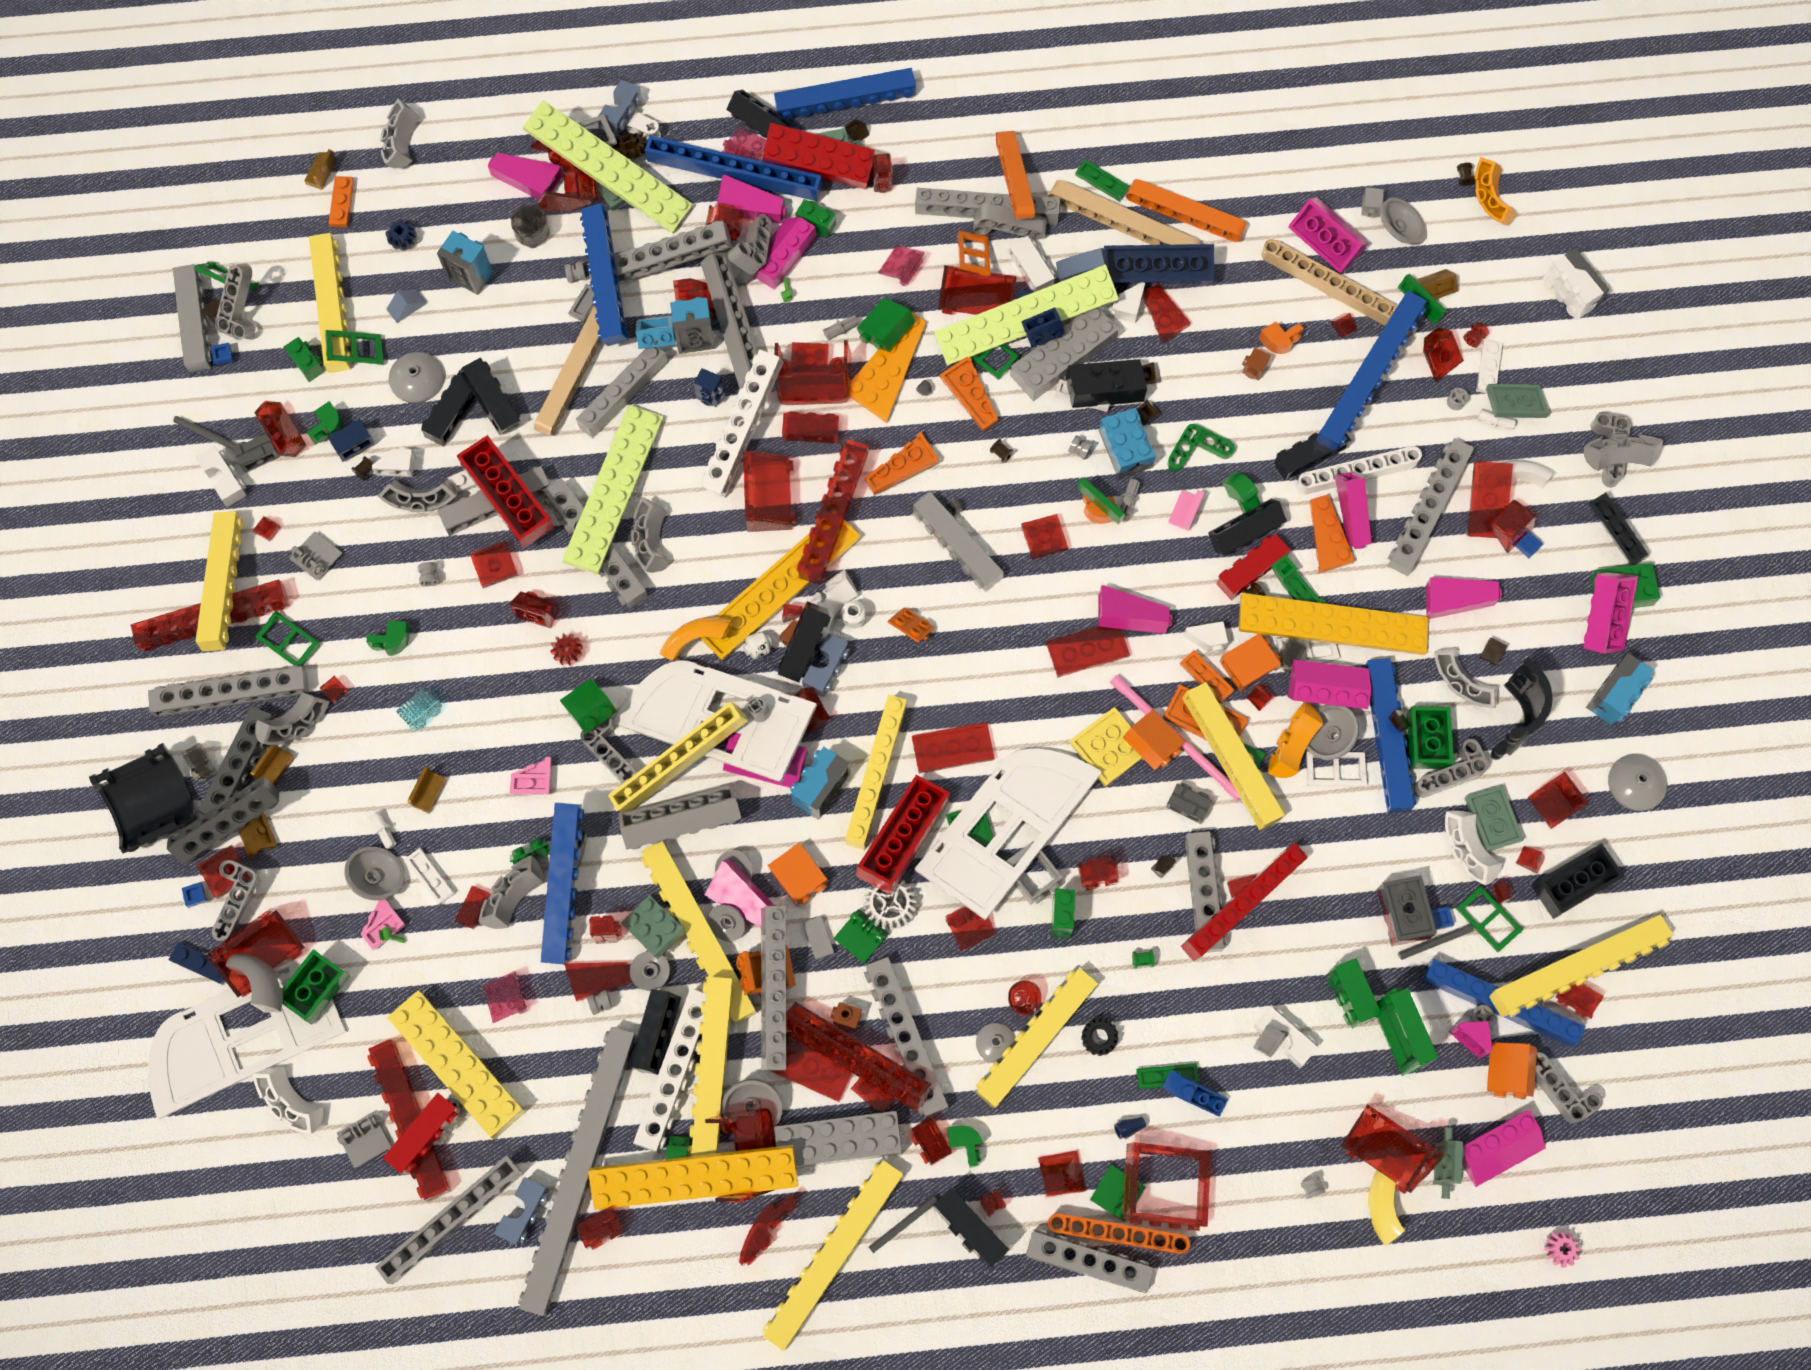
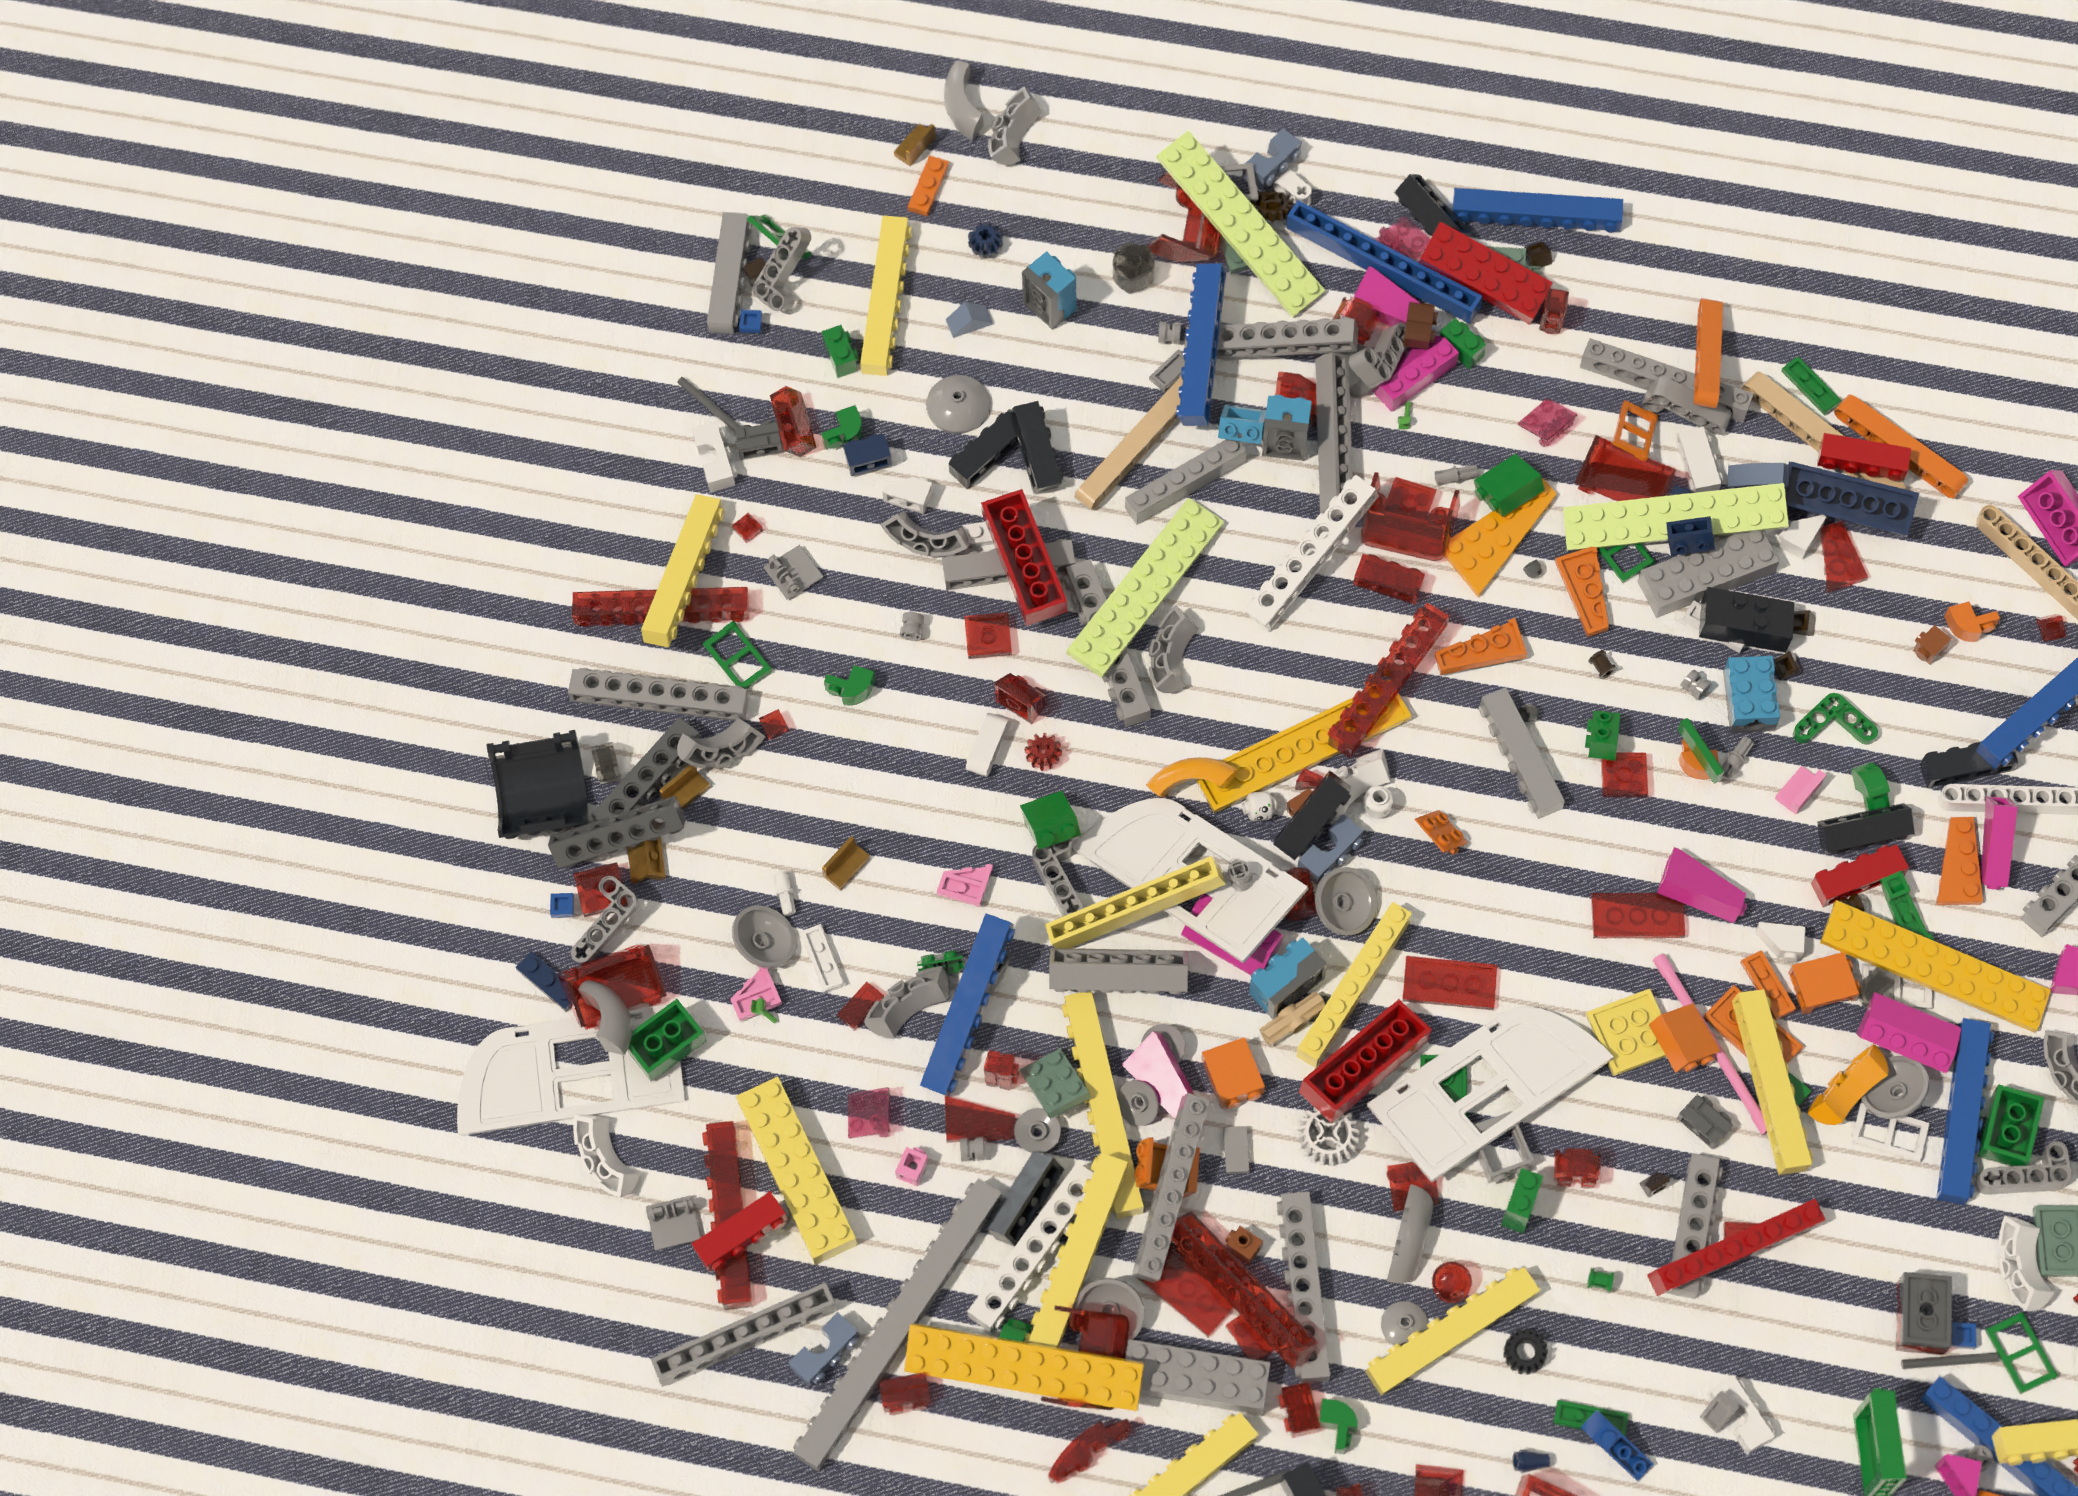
camera: 20 degrees right, 5 degrees down
green window [325,330,383,365] -> none
dark brown bush [351,456,373,481] -> none
clear light blue brick [396,686,443,732] -> none
dark pink slope [488,153,564,203] -> none
dark blue brick [693,368,725,407] -> none
clear red windscreen [743,451,796,532] -> none
green hinge [833,909,889,964] -> none
clear red tile [1246,684,1273,711] -> none
green brick [1327,958,1382,1029] -> none
dark brown slope [1389,710,1411,733] -> none
clear red plate [1492,880,1512,905] -> none
none -> bright pink brick [895,1147,929,1187]
none -> light grey brick [944,61,984,141]
none -> white beam [966,712,1010,777]
none -> tan piece [1259,992,1326,1046]
none -> light grey dish [1315,867,1377,935]
none -> light grey brick [1387,1184,1433,1283]
none -> reddish brown brick [1403,302,1438,349]
none -> green brick [1585,710,1621,760]
none -> red brick [1817,433,1911,481]

